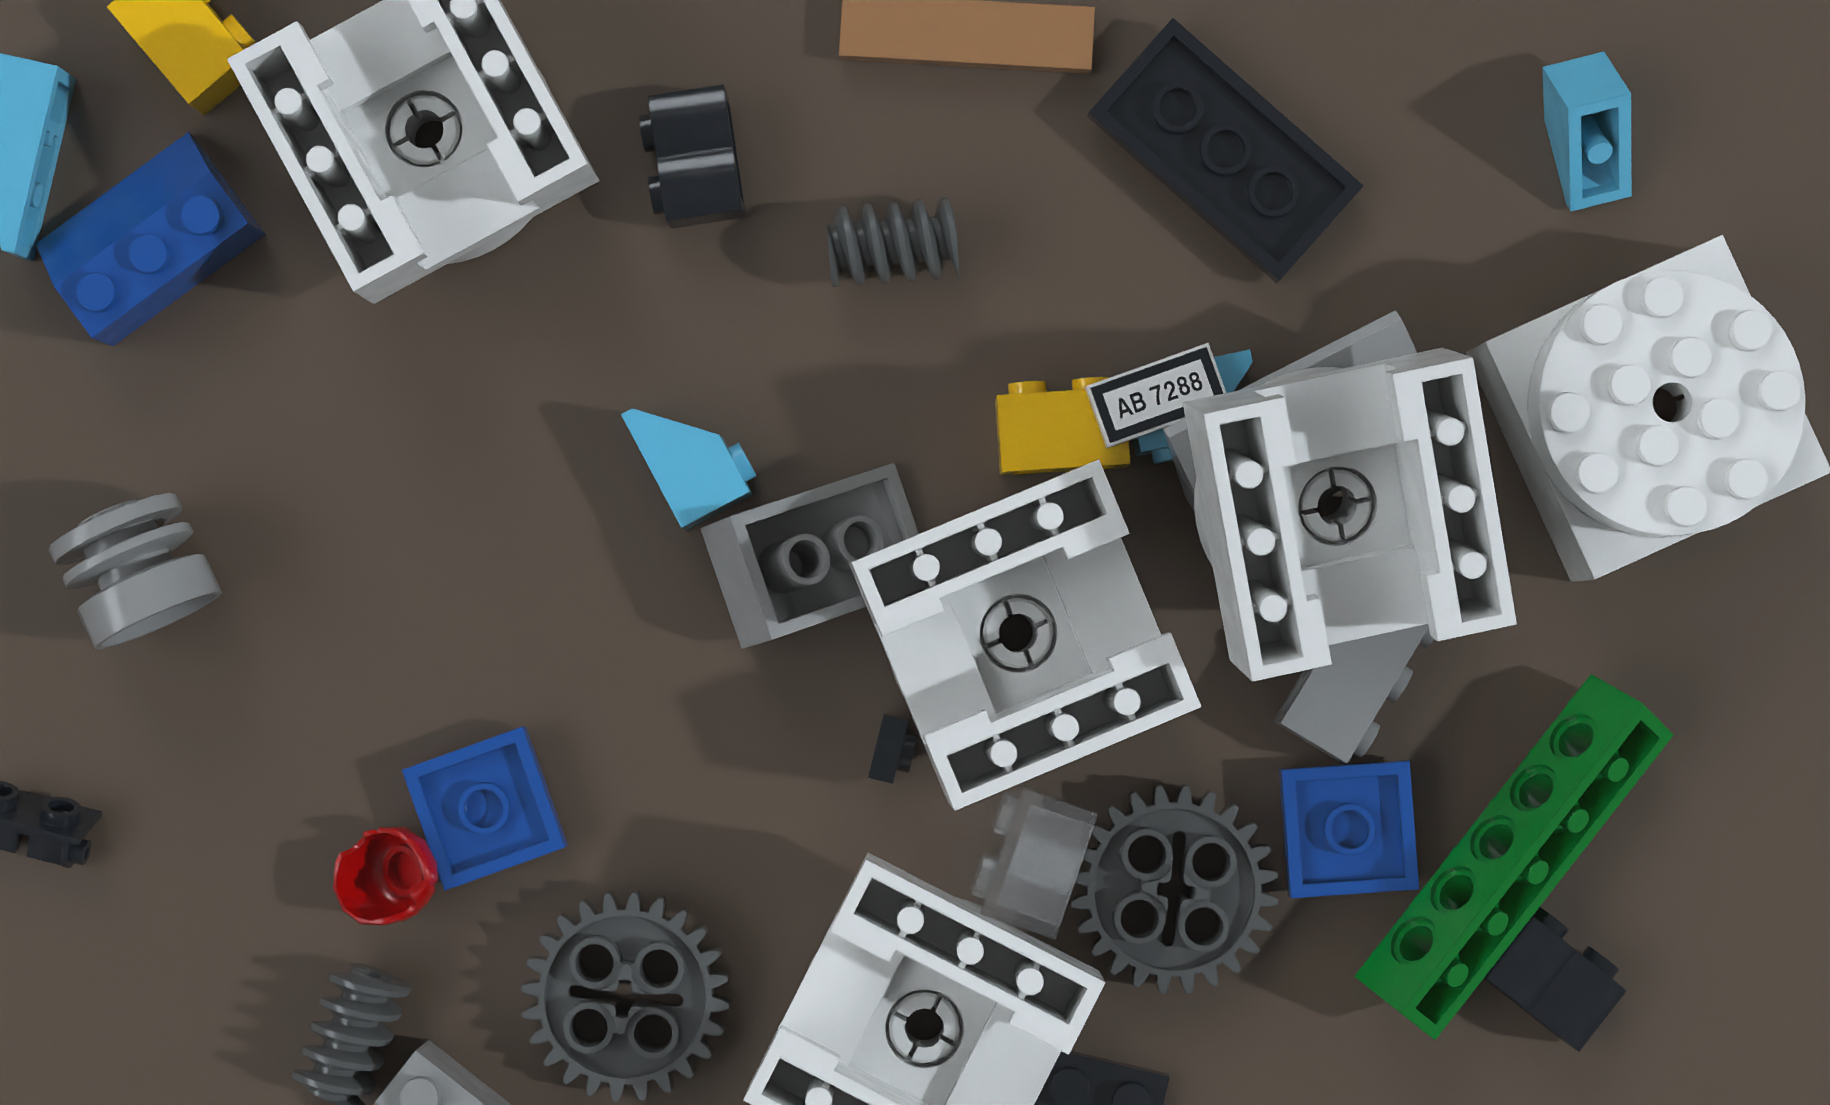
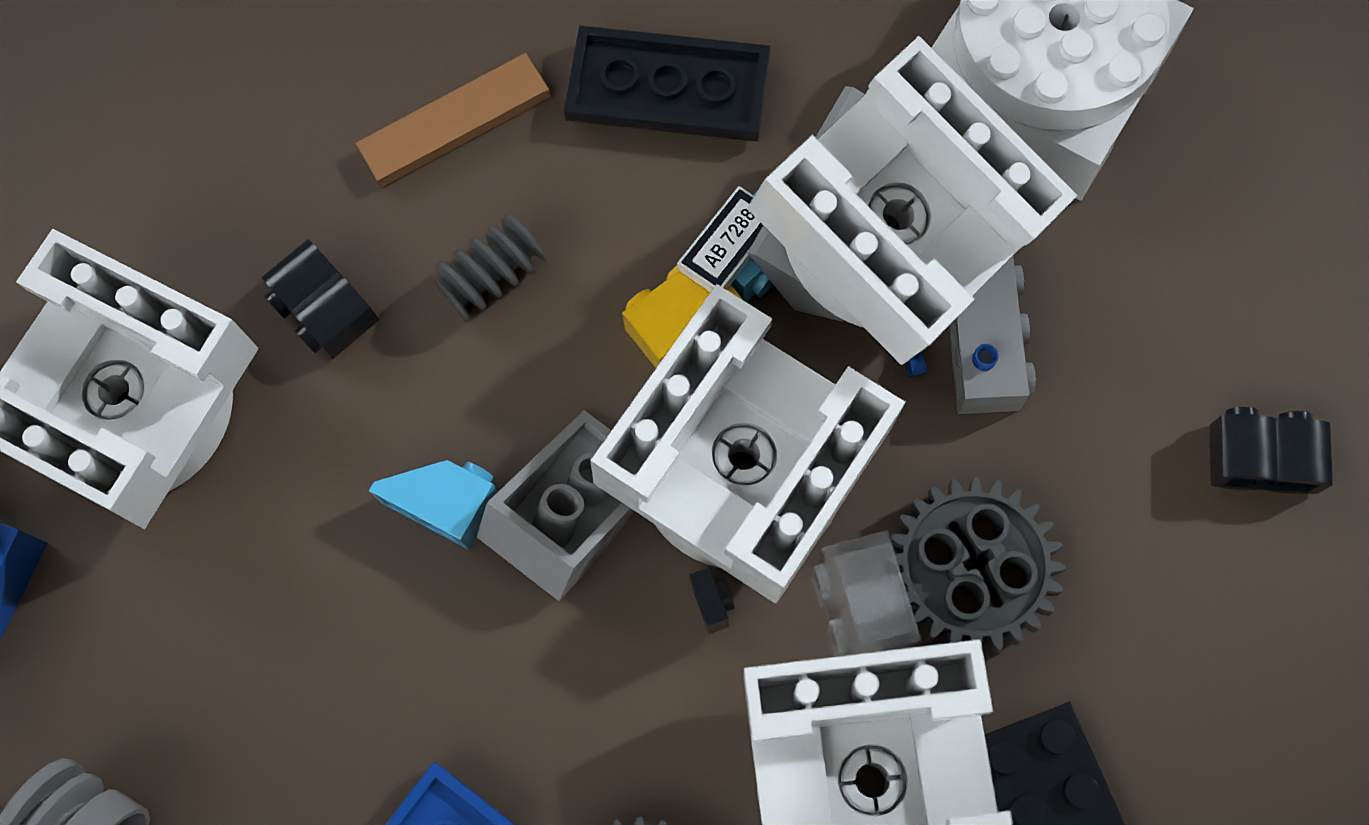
camera: 30 degrees left, 15 degrees down
blue plate [1279,760,1419,898] -> none
green brick [1354,674,1674,1040] -> none
none -> blue piece [972,344,999,371]

